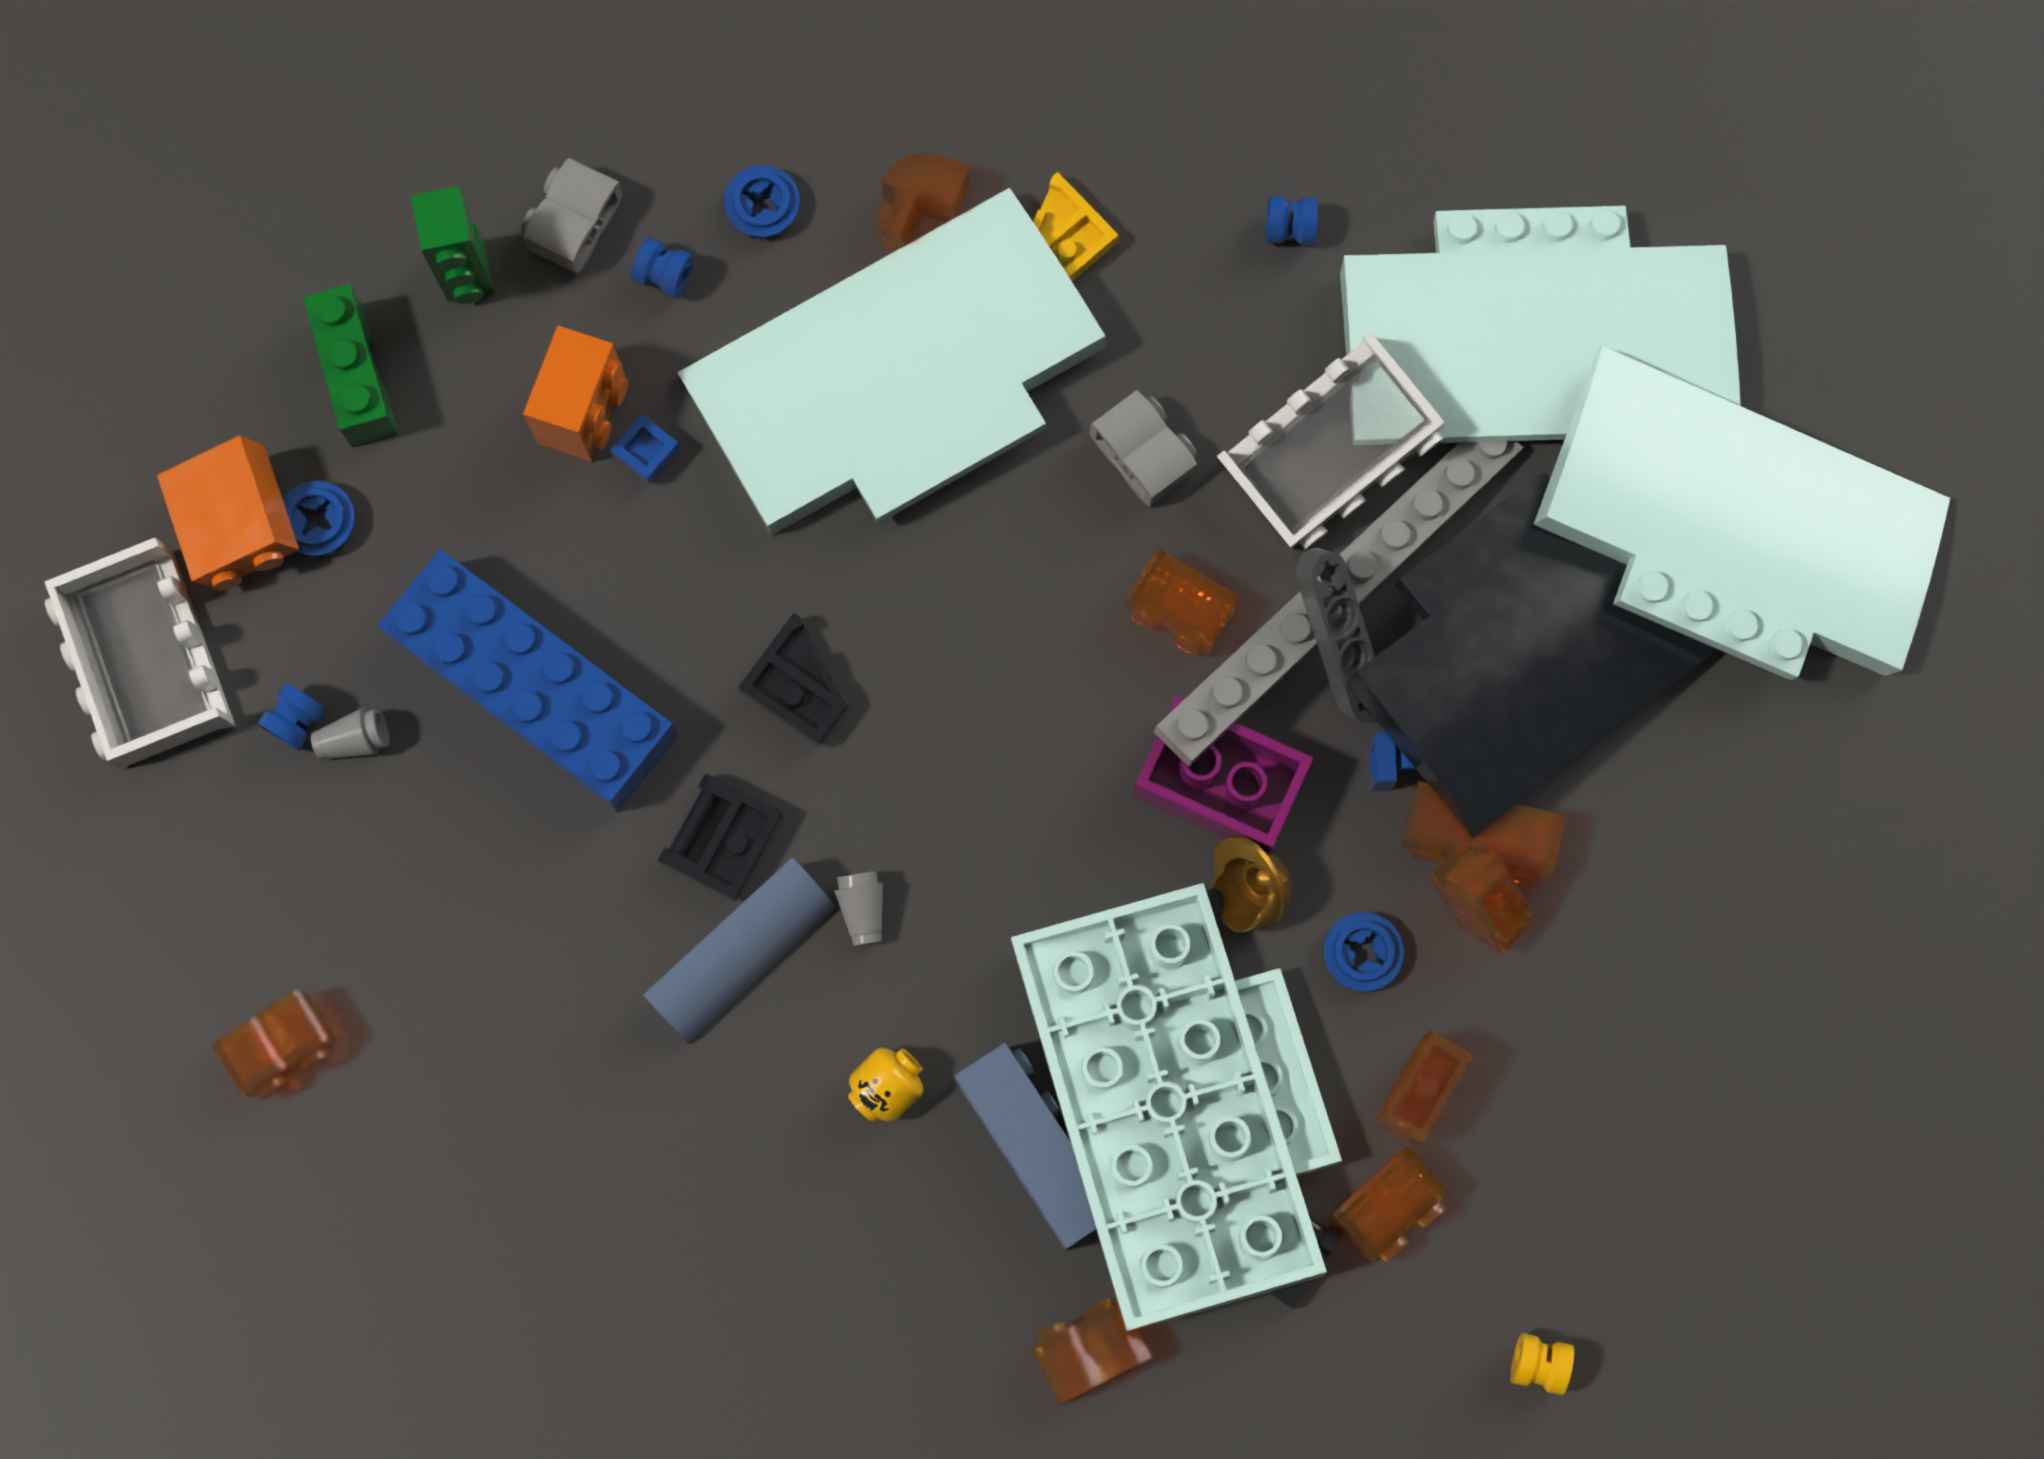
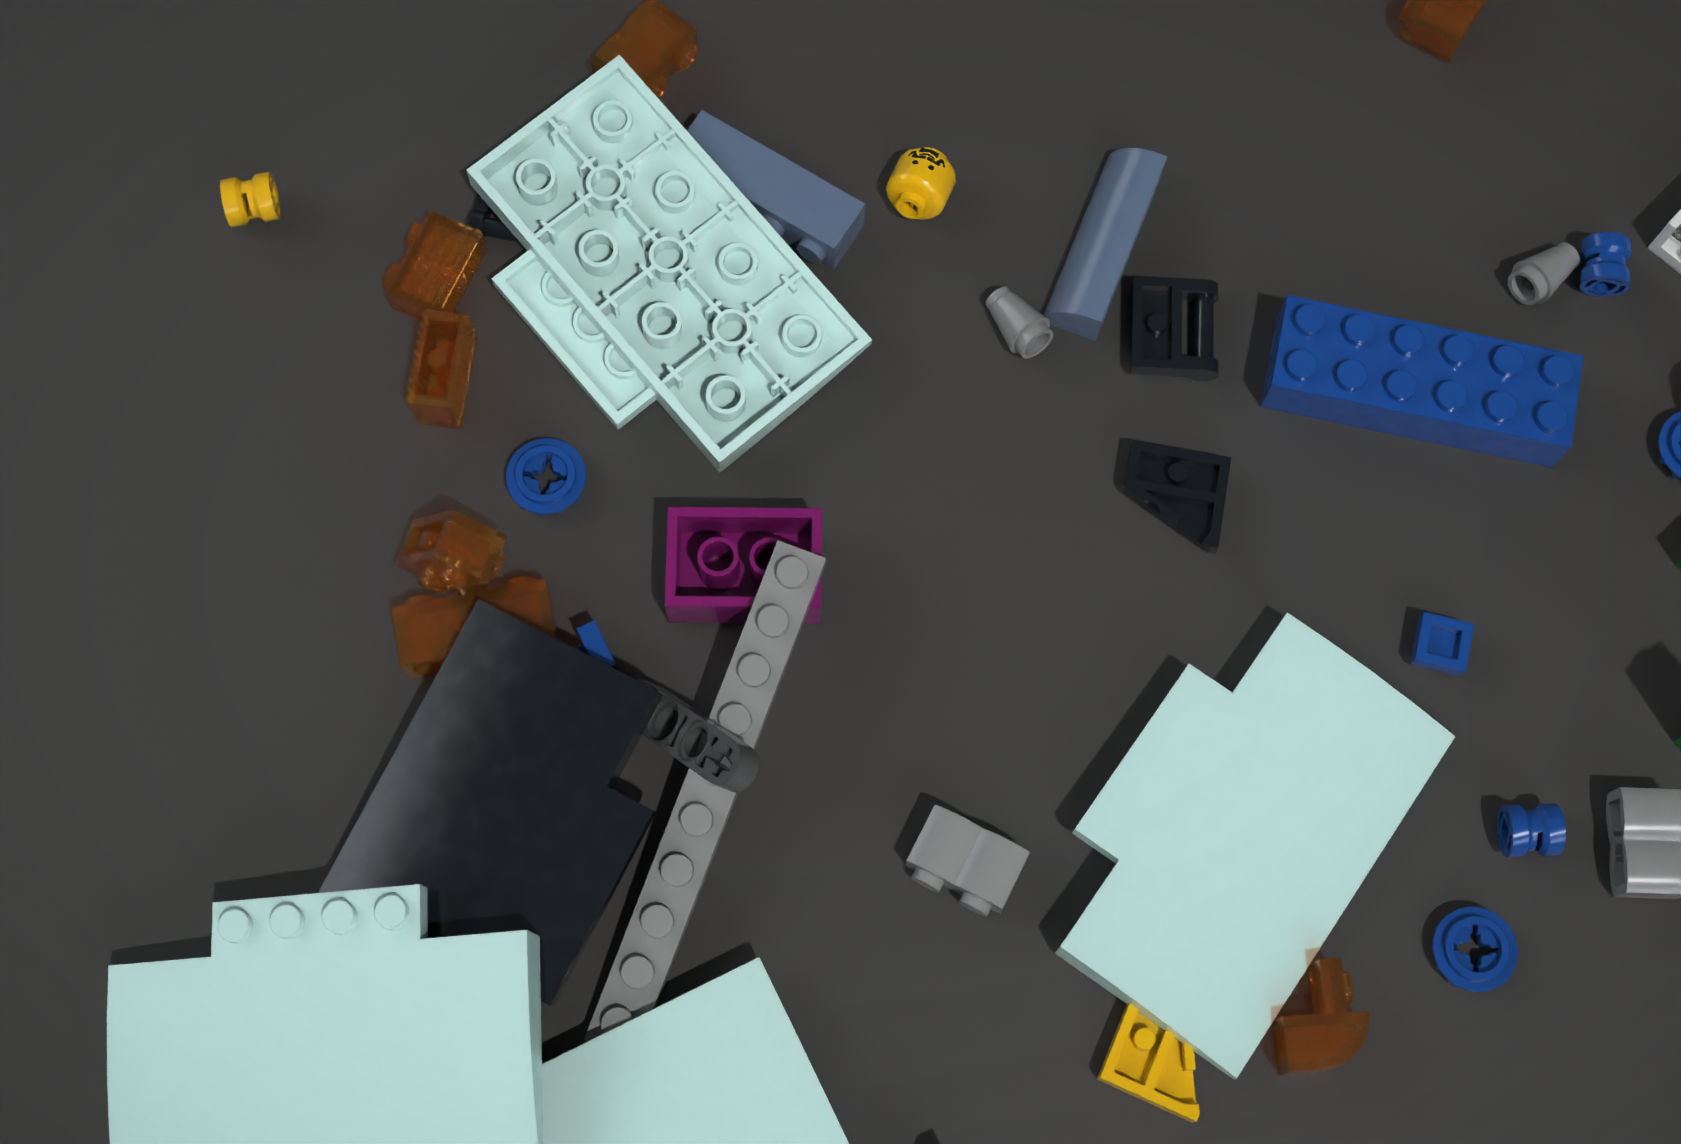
camera: 155 degrees right, 5 degrees down
orange brick [523,325,628,462] -> none
clear orange brick [1126,549,1242,656] -> none
pearl gold piece [1213,835,1292,933] -> none
clear window [1217,331,1445,550] -> none

